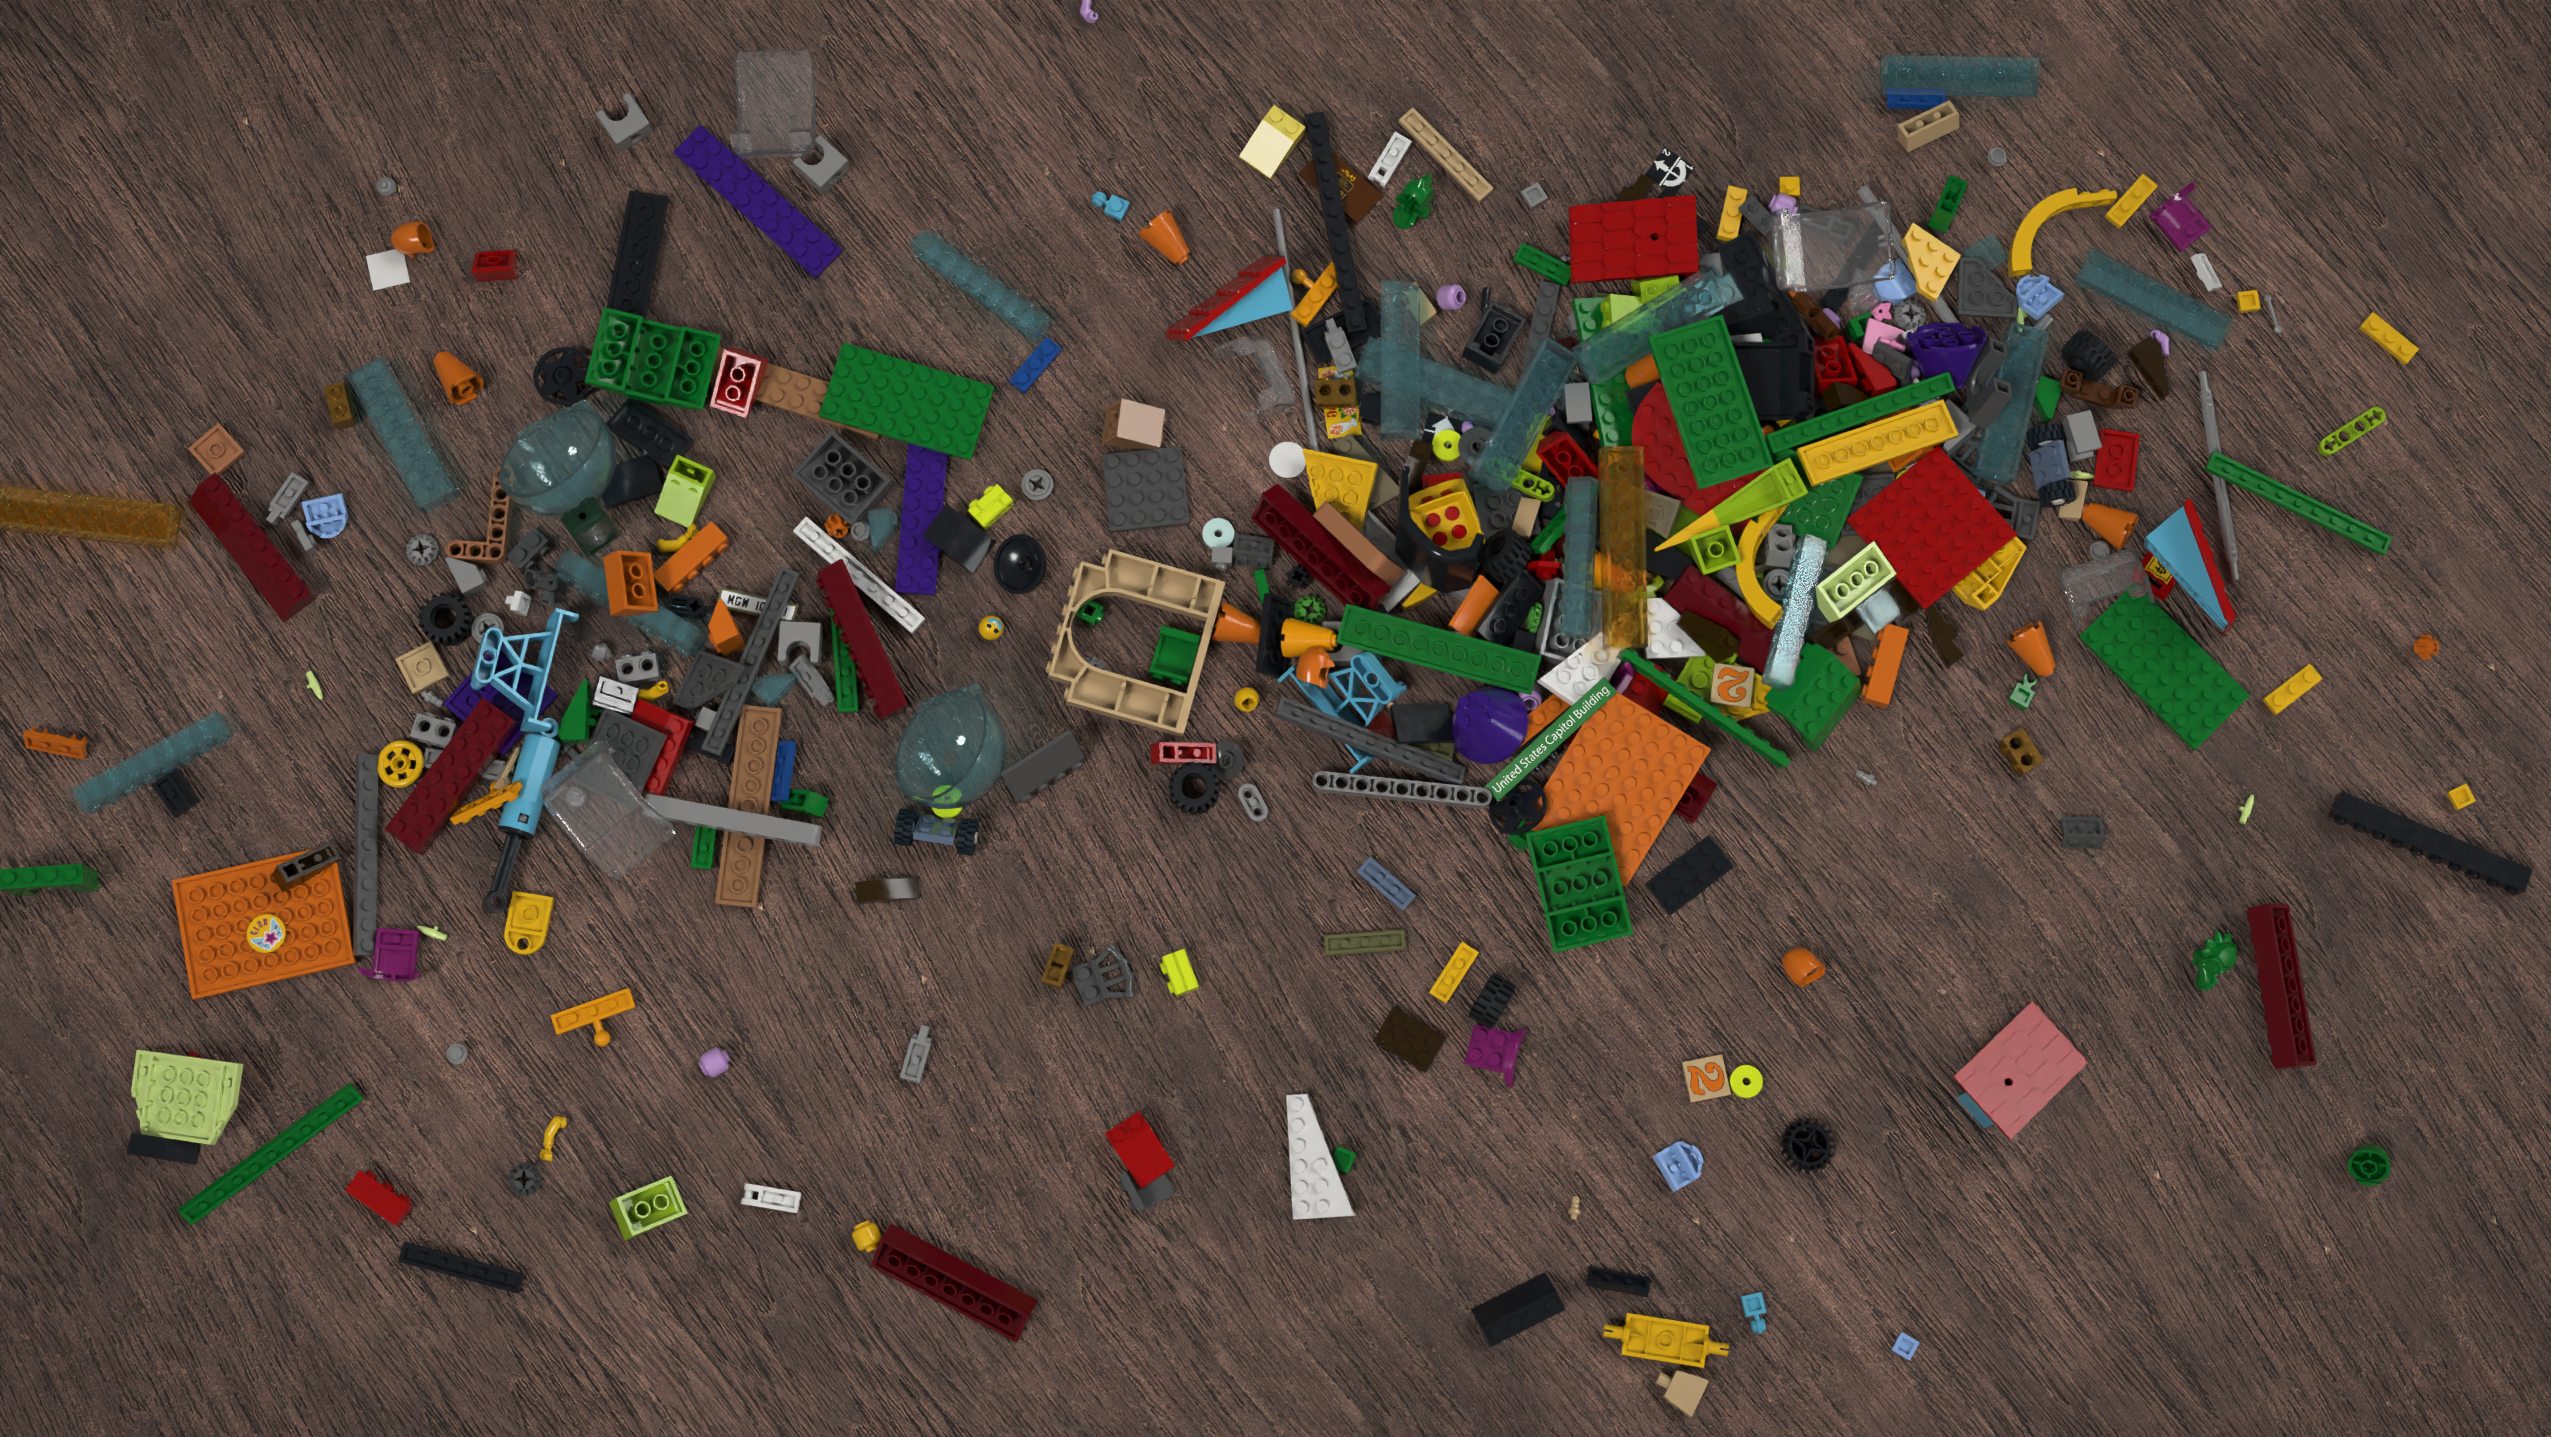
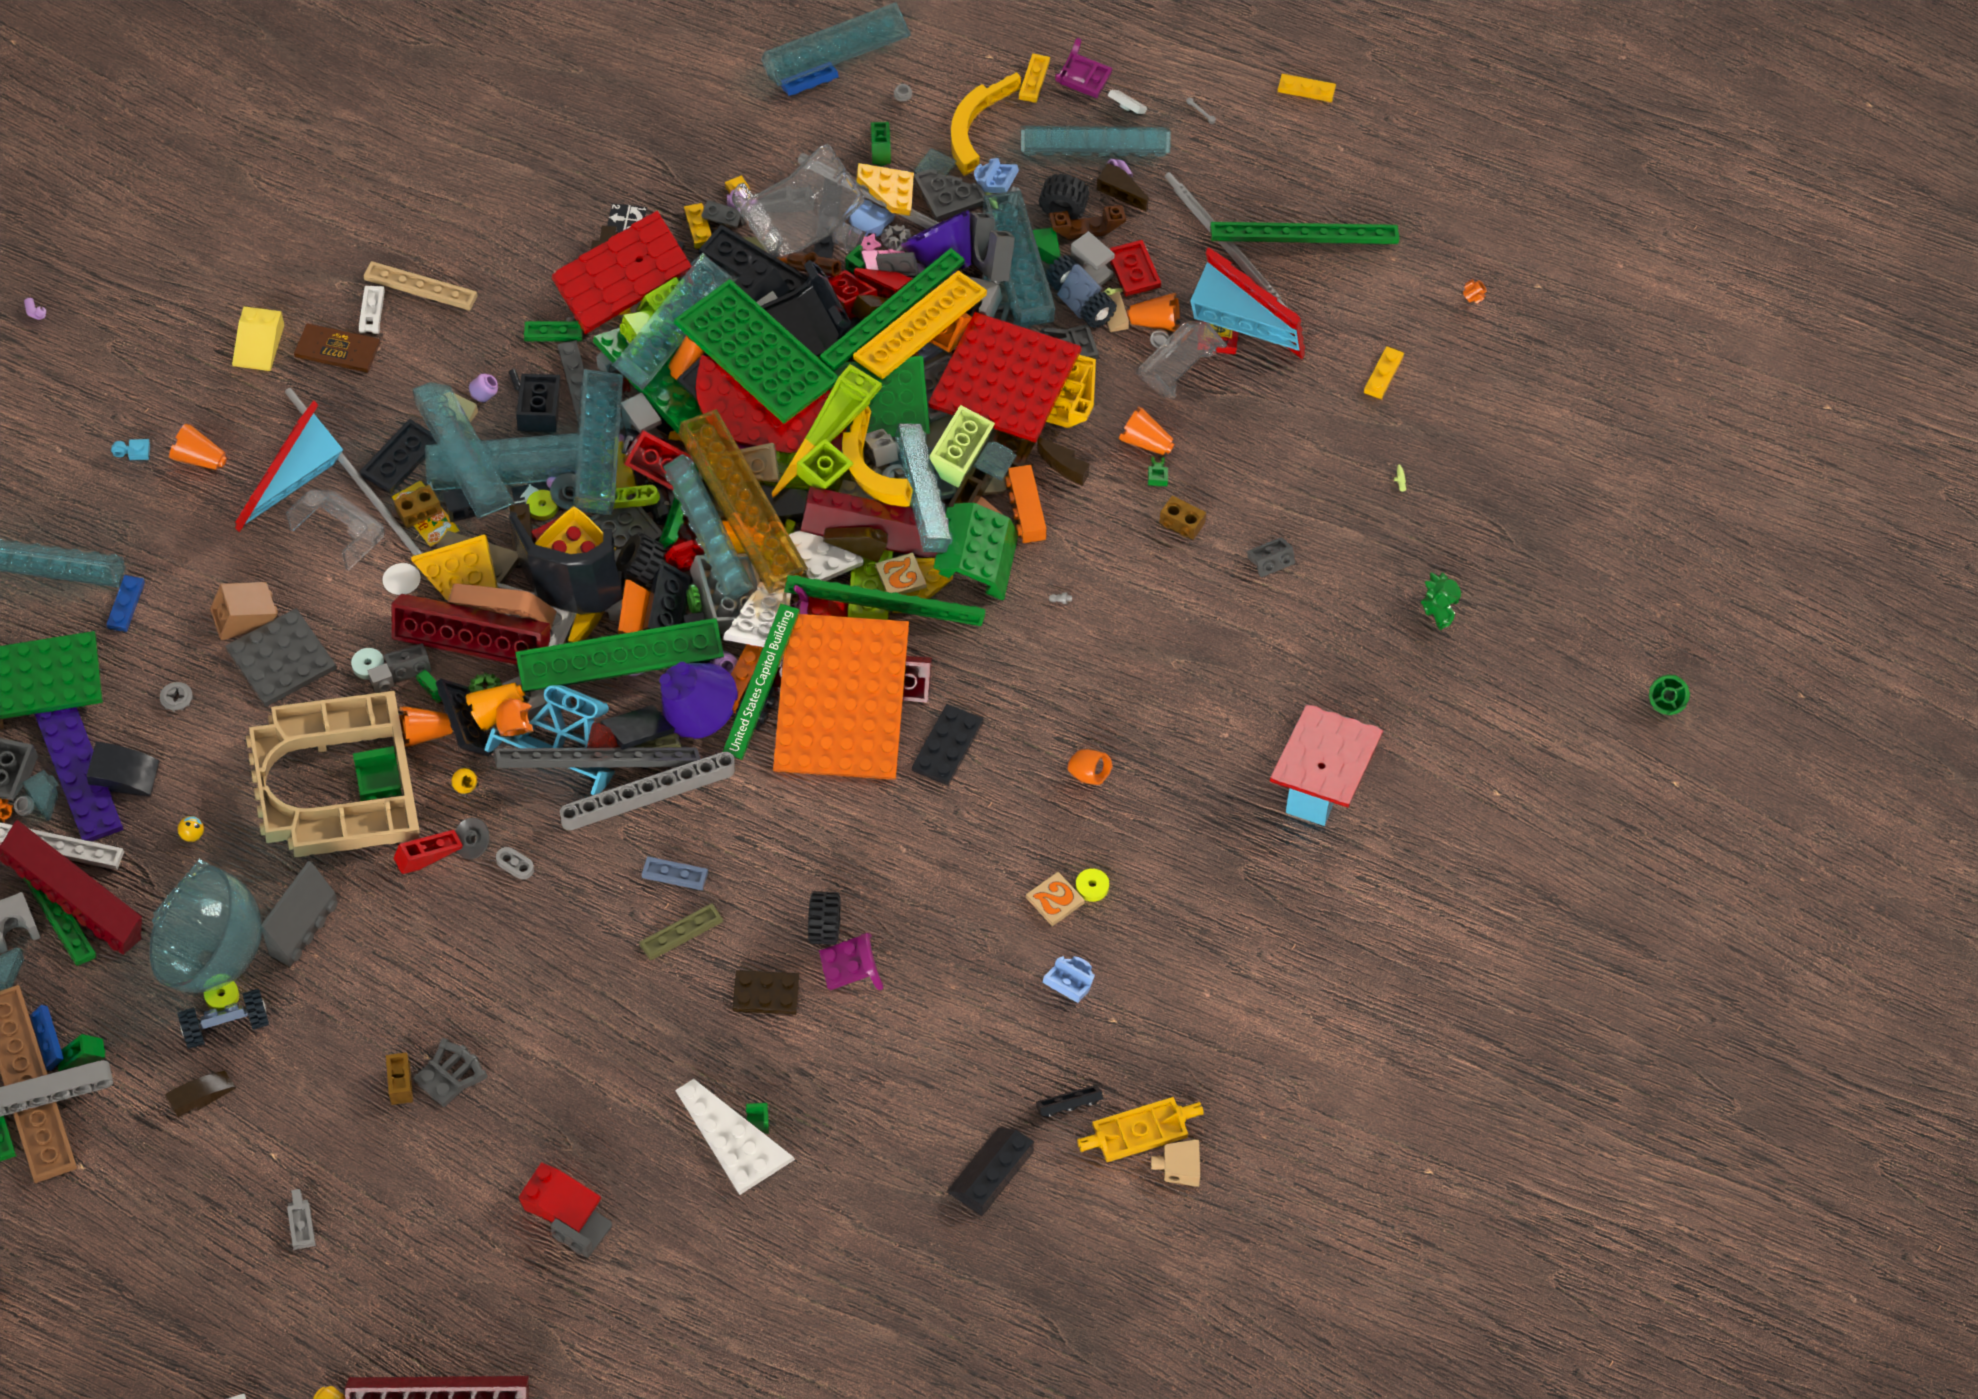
camera: 25 degrees left, 20 degrees down
lavender head [698,1047,731,1077] -> none
light grey hinge [790,654,836,707] -> none
neon yellow brick [968,484,1014,531] -> none
black dish [994,534,1047,594] -> none
green window [1075,600,1105,627] -> none
neon yellow brick [1159,949,1199,997] -> none
black tyre [1169,761,1219,815] -> none
black gear [1286,566,1310,591] -> none
light orange plate [1291,261,1338,328] -> none
black plate [1304,112,1367,335] -> none
light grey hinge [1324,318,1357,374] -> none
green head [1393,174,1434,230] -> none
yellow plate [1429,942,1479,1004] -> none
black wheel [1489,779,1547,835] -> none
green panel [1507,820,1535,853] -> none
tan slope [1512,497,1541,540] -> none
light grey plate [1521,182,1548,210] -> none
green slope [1525,815,1634,953] -> none
tan piece [1568,1196,1581,1220] -> none
medium azure plate [1740,1292,1767,1334] -> none
black gear [1780,1118,1836,1174] -> none
light blue plate [1891,1332,1920,1361] -> none
tan brick [1898,100,1959,152] -> none
green plate [2078,583,2250,751] -> none
yellow plate [2236,290,2261,313] -> none
dark red slope [2247,904,2317,1069] -> none
lime beam [2317,407,2386,457] -> none
black brick [2328,791,2533,895] -> none
yellow plate [2446,783,2476,811] -> none

